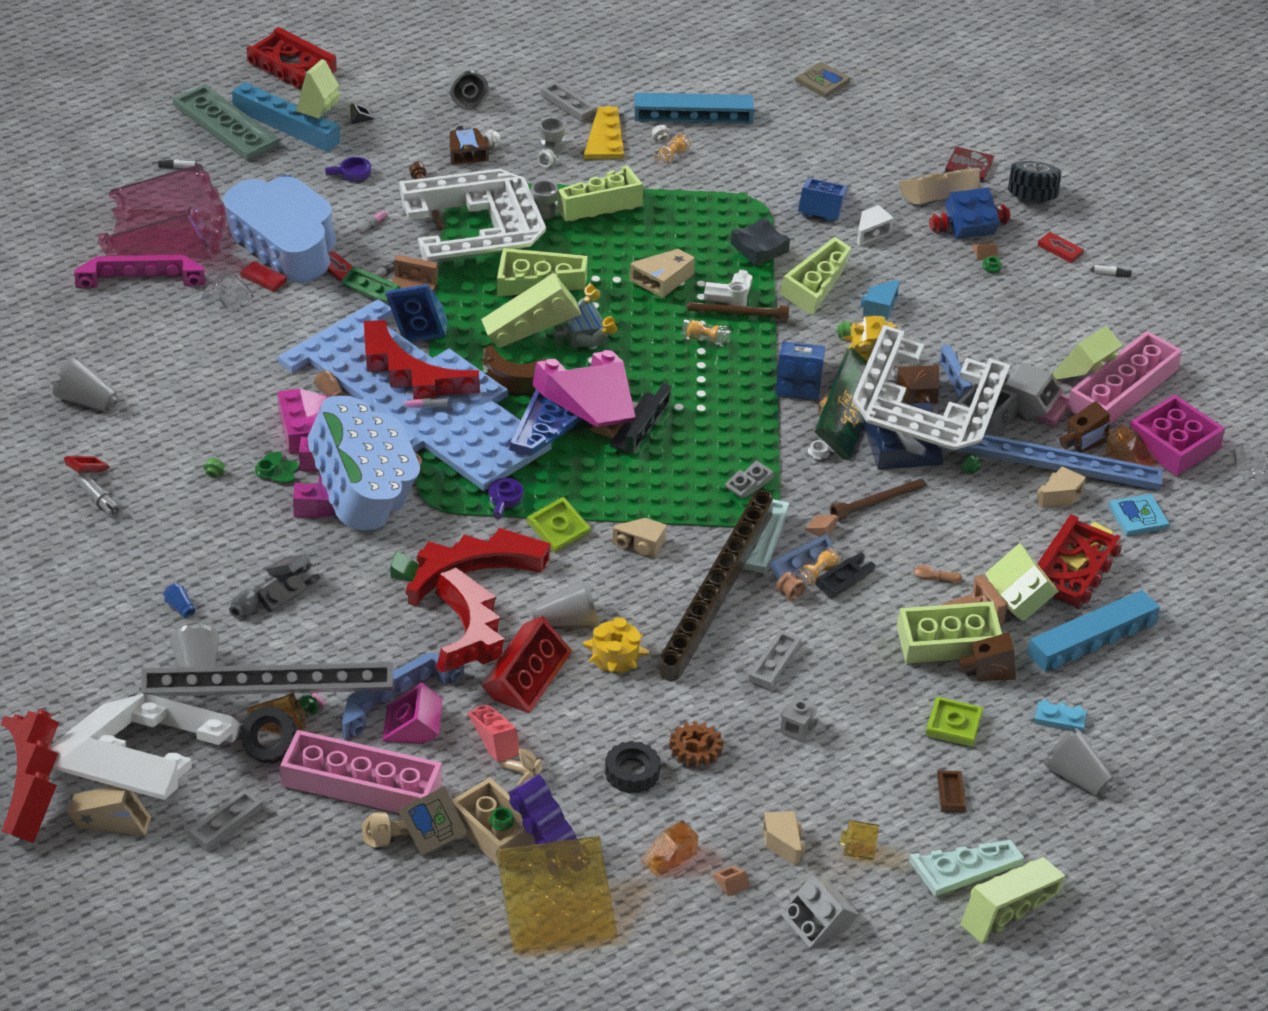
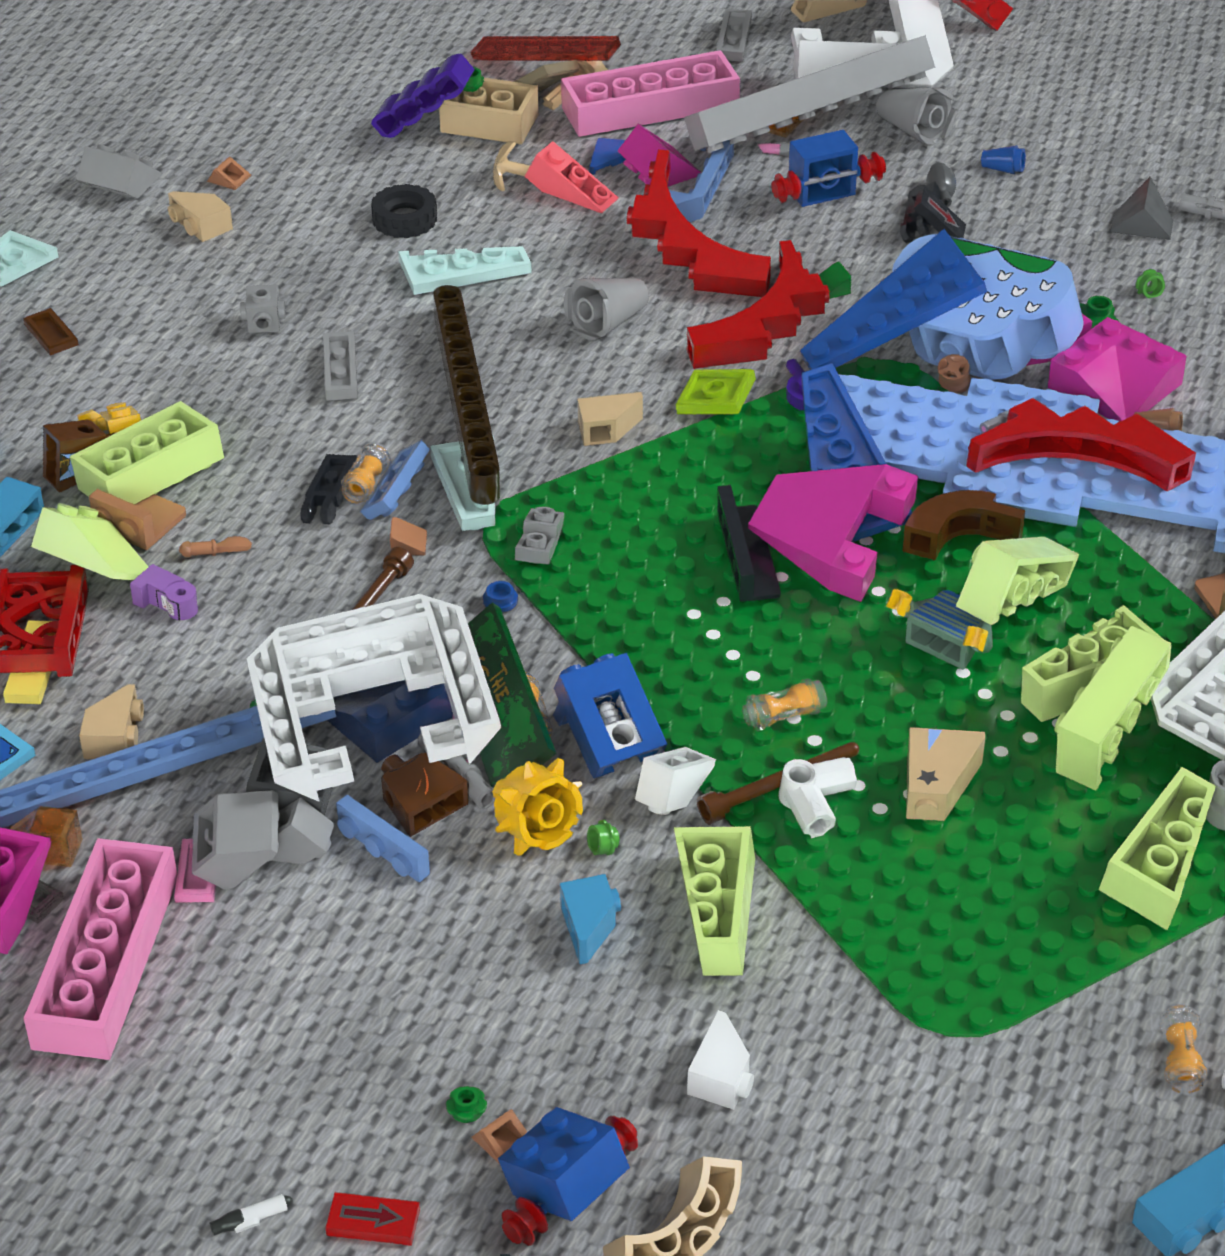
camera: 150 degrees right, 0 degrees up
black tyre [240,706,298,764] -> none
green plate [295,695,318,718] -> none
blue slope [385,284,447,343] -> none
red slope [481,616,572,713] -> none
clear yellow plate [496,836,618,953] -> none
yellow brick [583,617,649,673] -> none
clear orange slope [641,820,699,877] -> none
dark orange gear [669,721,723,768] -> none
black brick [730,217,790,266] -> none
nougat wheel [776,572,806,601] -> none
blue slope [798,178,848,222] -> none
clear yellow brick [840,820,879,861] -> none
lime plate [925,696,984,747] -> none
yellowish green slope [1053,326,1123,380] -> none
reddish brown torso [1059,401,1110,453] -> none
none -> yellow hinge [77,402,141,434]
none -> medium lavender leg [130,564,198,620]
none -> light aqua wing [398,246,532,295]
none -> clear red tile [470,36,621,61]
none -> blue plate [483,581,518,612]
none -> blue tile [589,138,626,175]
none -> white slope [635,747,716,815]
none -> blue brick [771,129,886,207]
none -> blue wing [800,229,987,370]
none -> yellowish green wedge [1054,626,1171,791]
none -> dark grey slope [1110,176,1173,240]

